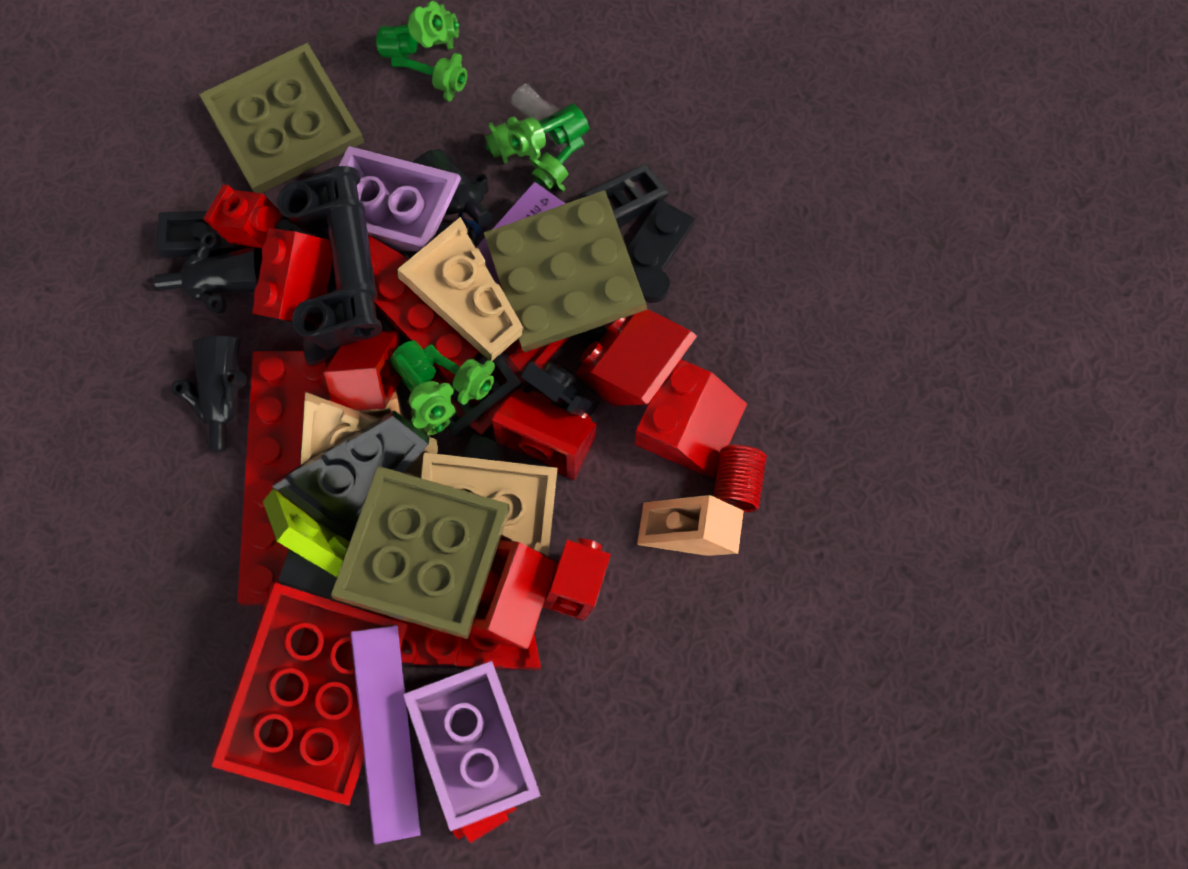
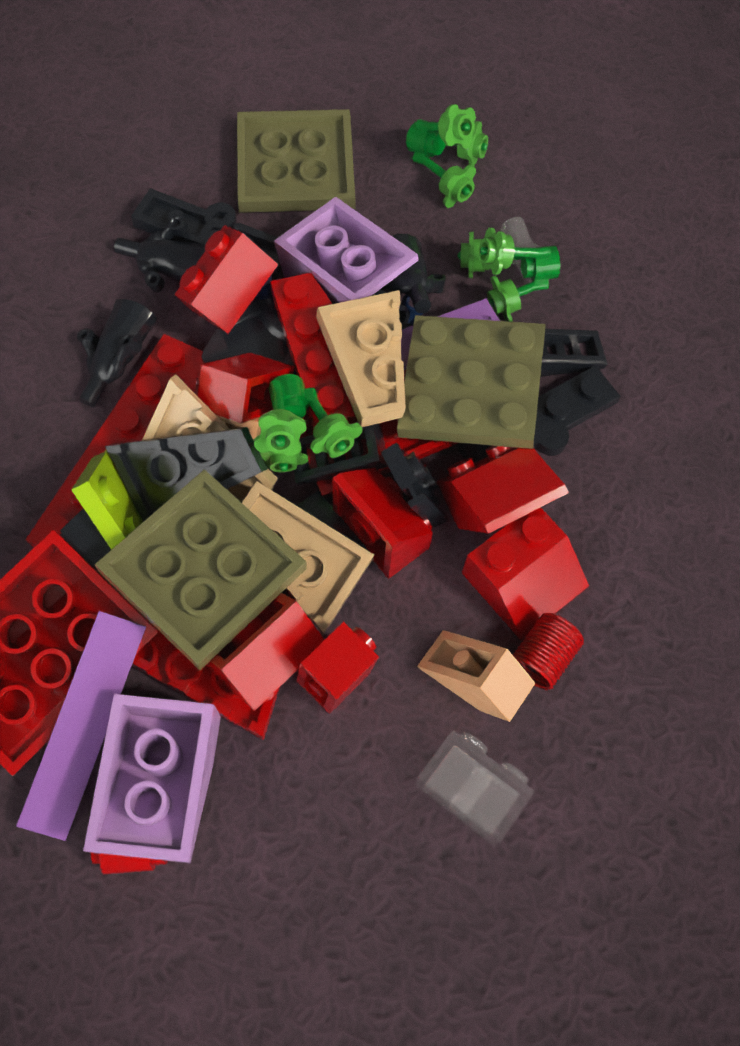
camera: 25 degrees right, 5 degrees down
red brick [203,185,282,248] -> none
black piece [277,166,383,350] -> none
none -> clear brick [415,730,535,846]

